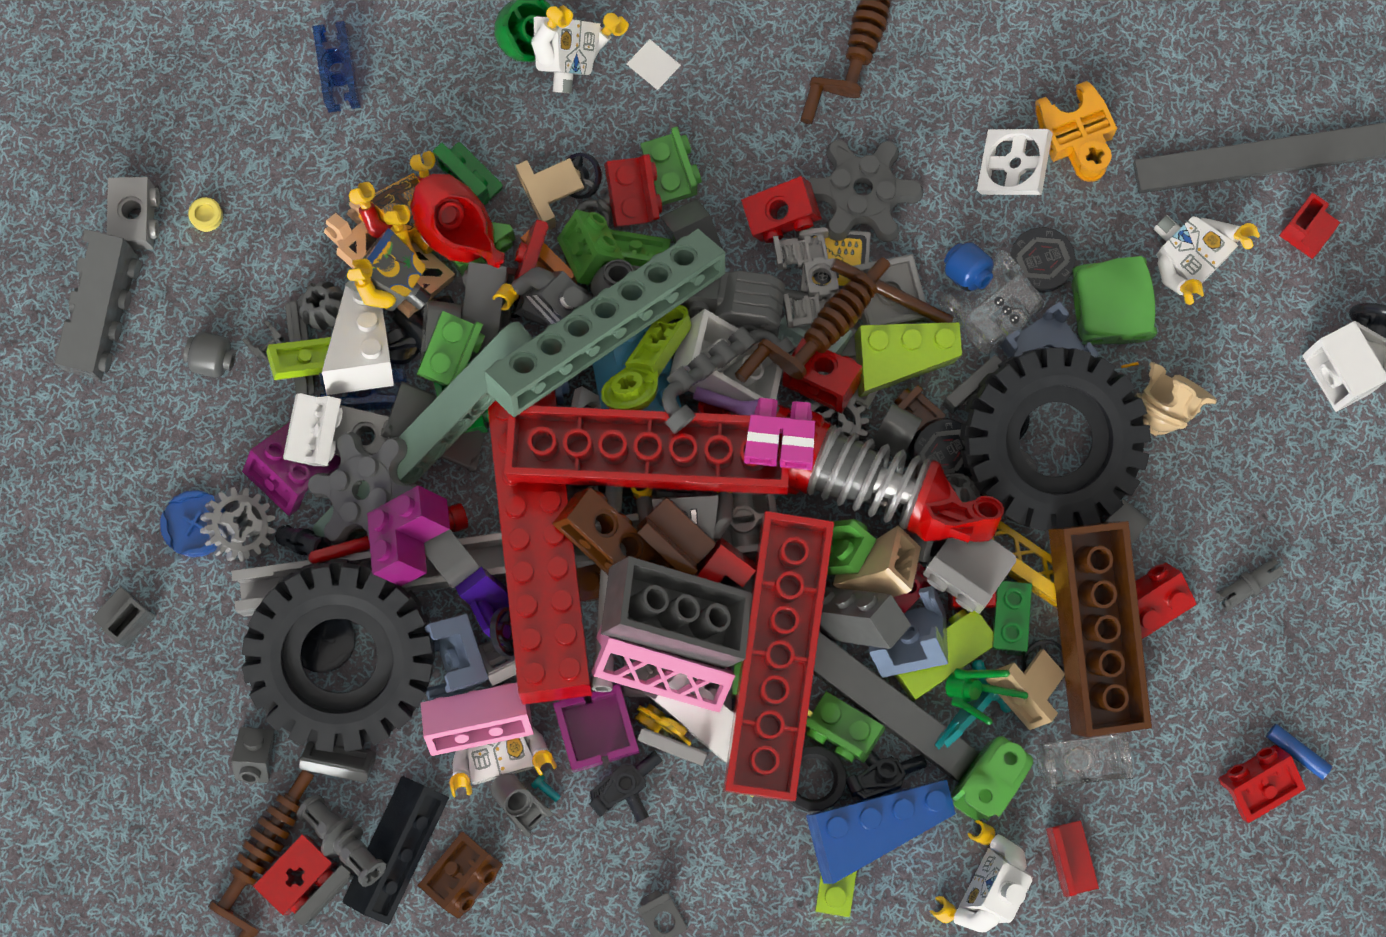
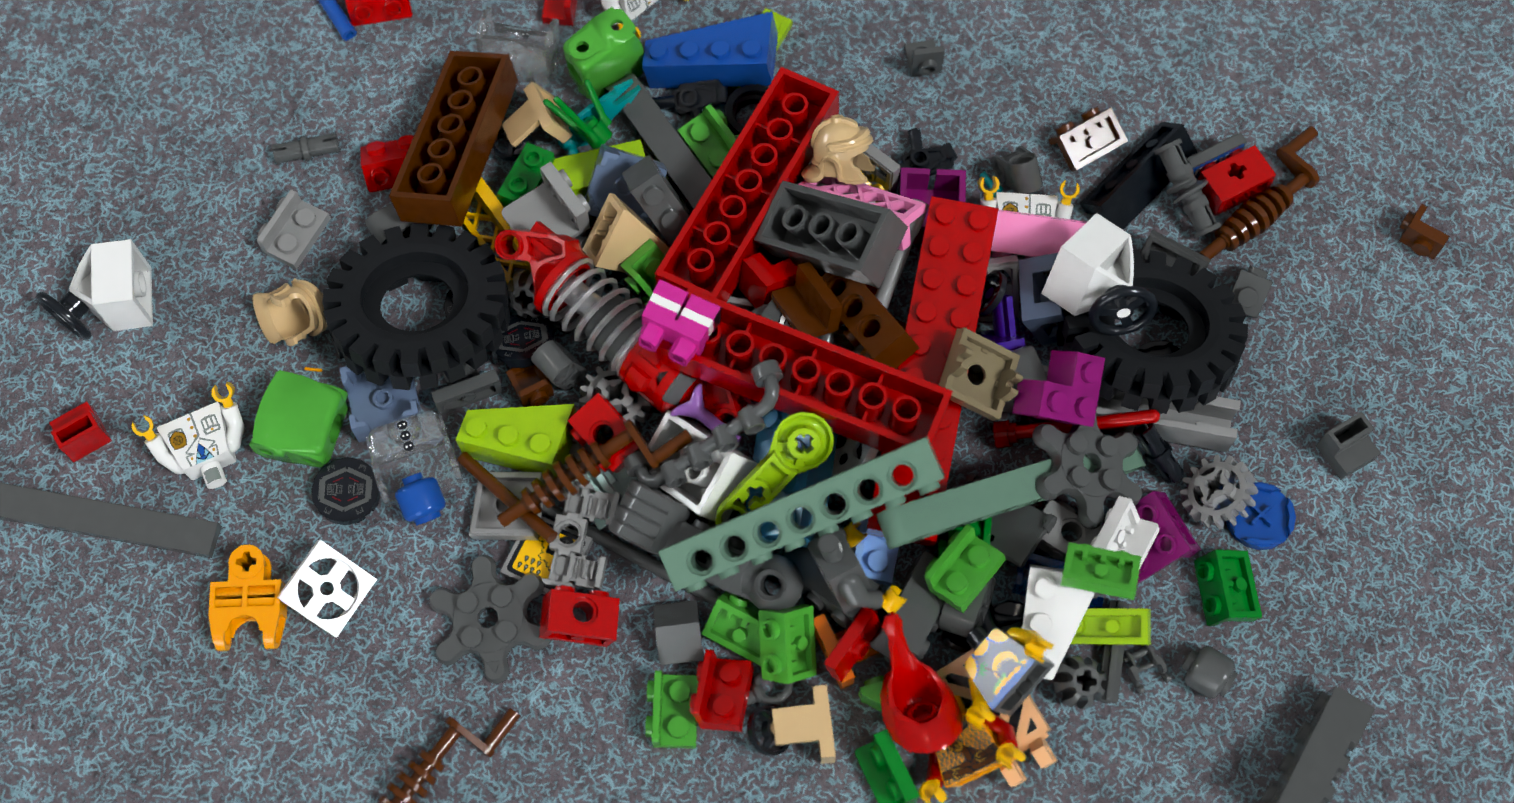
camera: 160 degrees left, 10 degrees down
none -> light grey bracket [257,189,331,270]
none -> tan helmet [801,115,875,185]
none -> dark tan piece [939,327,1023,421]
none -> white piece [1041,213,1158,336]
none -> bright green bracket [1061,542,1141,600]
none -> green bracket [1194,550,1262,626]
none -> reddish brown bracket [1398,204,1450,260]

